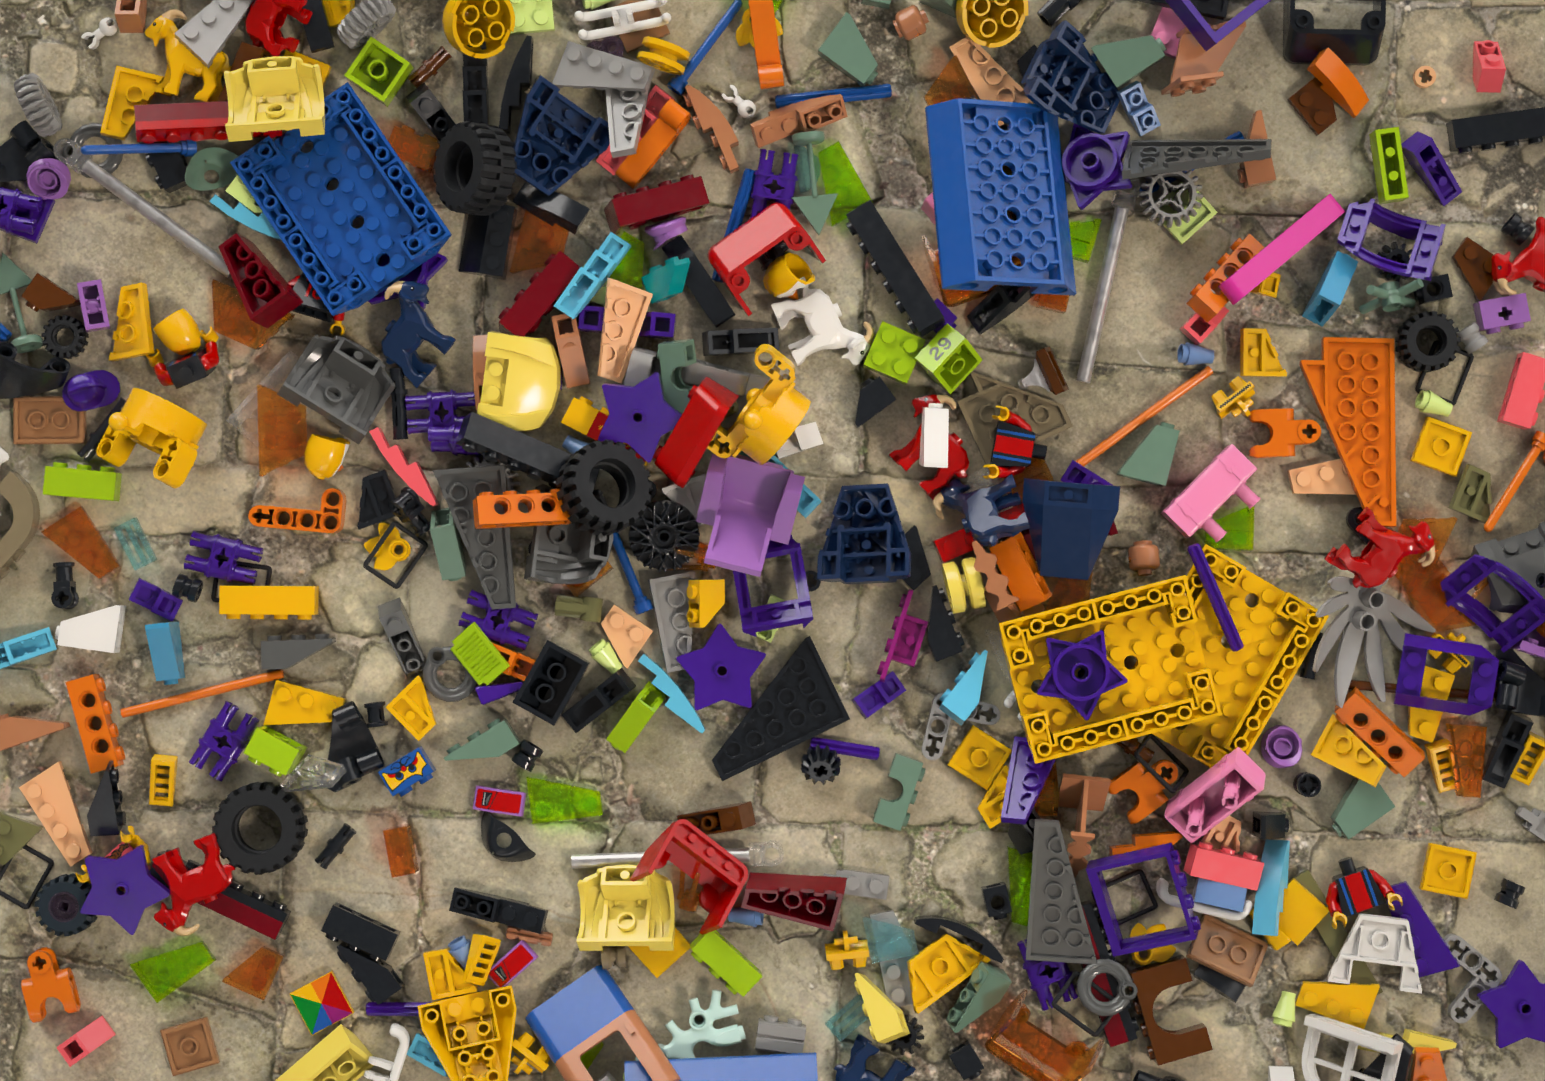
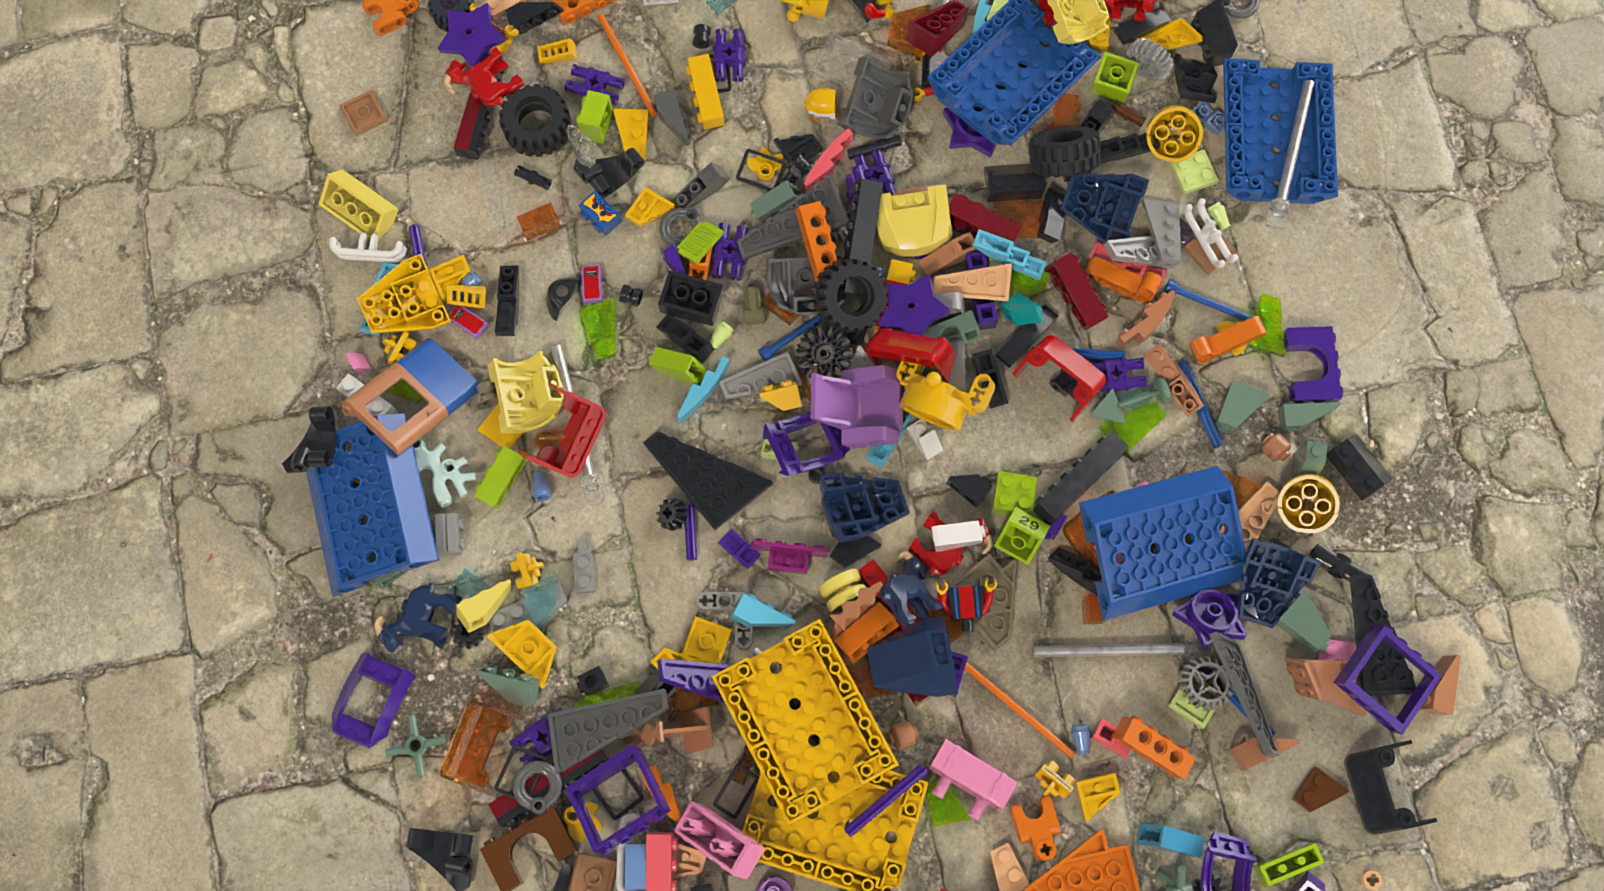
camera: 75 degrees right, 15 degrees down
coral slope [56,1015,116,1067] -> none
dark purple slope [128,578,183,622] -> none
clear neon green wing [129,941,217,1003] -> none
dark azure slope [145,622,185,685] -> none
clear orange wing [222,946,285,1000] -> none
orange beam [248,488,347,534] -> none
clear orange wing [257,384,307,476] -> none
tile [290,970,355,1035] -> none
black brick [321,902,401,962] -> none
black slope [337,942,405,1005] -> none
black bush [364,701,388,728] -> none
dark blue animal [381,281,456,388] -> none
sand green slope [444,718,521,761] -> none
black slope [499,35,534,133] -> none
nougat axle [506,926,553,947] -> none
light nougat wing [601,604,653,669] -> none
yellow wheel [637,36,690,75] -> none
medium lavender piece [645,216,688,251] -> none
dark purple plate [676,624,766,711] -> none
reddish brown slope [677,801,756,835] -> none
white arm [722,85,756,118] -> none
dark red wedge [741,872,847,931] -> none
yellow piece [763,253,815,300] -> none
white animal [771,286,874,366] -> none
sand green arch [872,753,926,831] -> none
black slope [914,915,1004,963] -> none
black slope [926,585,965,662] -> none
black brick [948,1040,984,1080] -> none
reddish brown piece [1017,346,1069,395] -> none
dark purple plate [1036,630,1128,720] -> none
clear neon green wing [1069,218,1102,264] -> none
orange piece [1108,759,1178,824] -> none
medium blue slope [1117,81,1161,136] -> none
sand green slope [1117,422,1180,487] -> none
dark pink beam [1218,193,1345,305] -> none
yellow slope [1250,272,1281,298] -> none
orange slope [1307,47,1369,118] -> none

